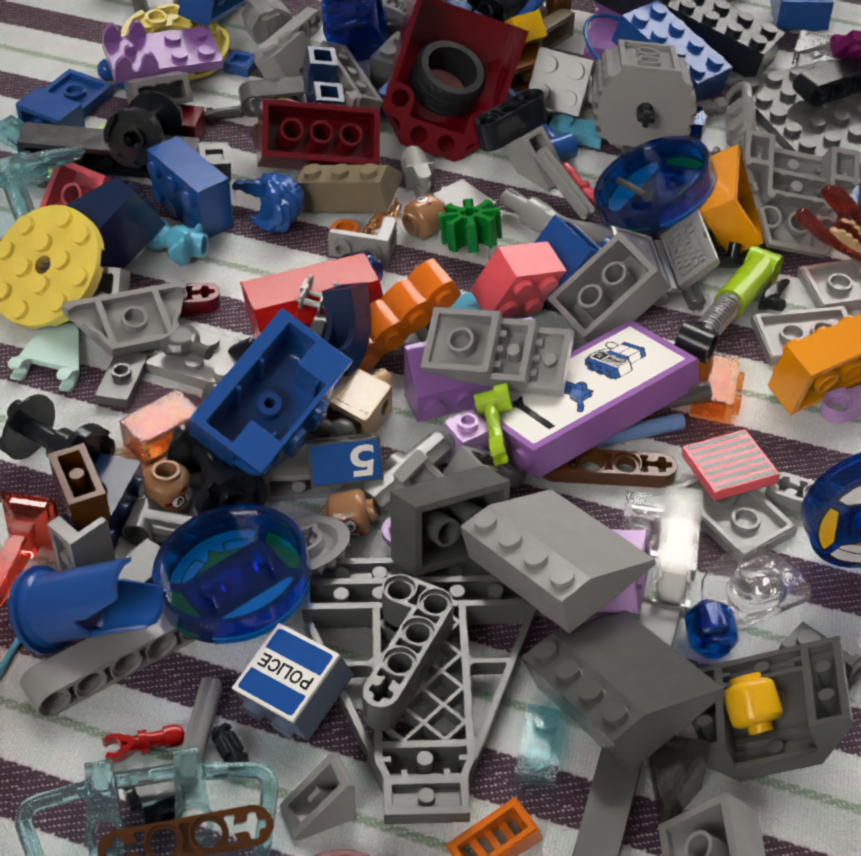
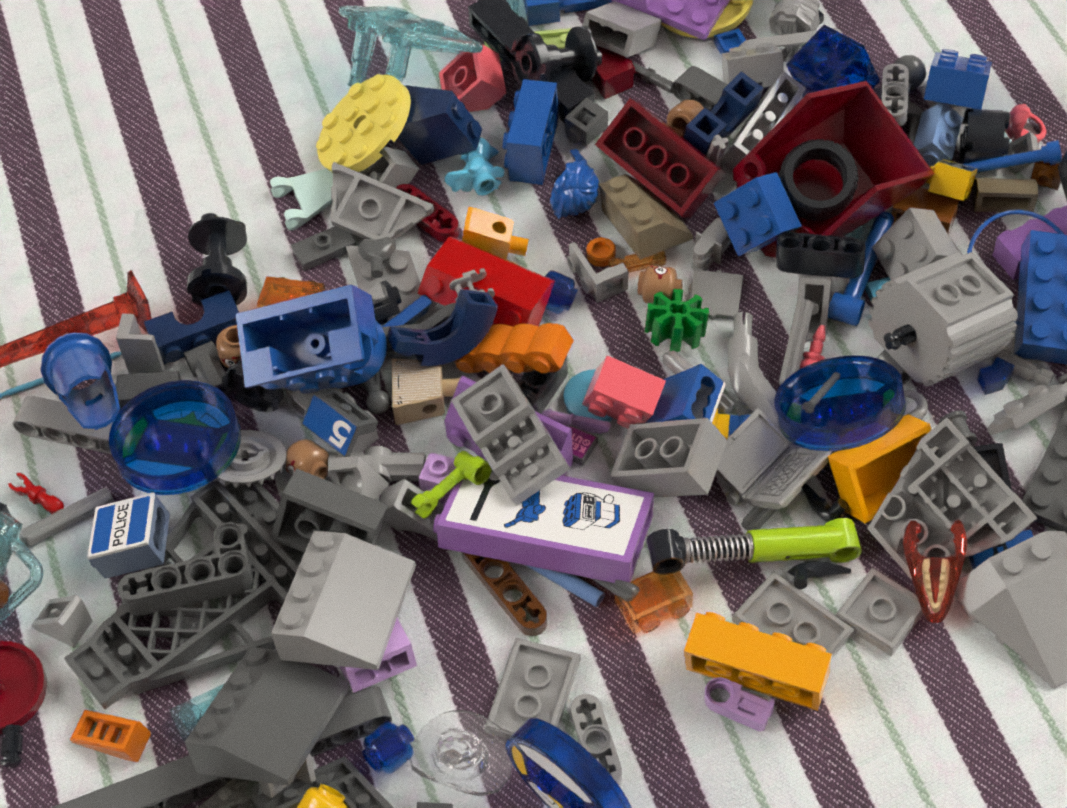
camera: 55 degrees right, 10 degrees up
reddish brown brick [48,443,112,532] -> none
black piece [211,723,249,773] -> none
clear brick [621,485,703,619] -> none
tile [682,429,780,501] -> none
none -> light orange torso [462,206,529,260]
none -> blue brick [714,172,801,256]

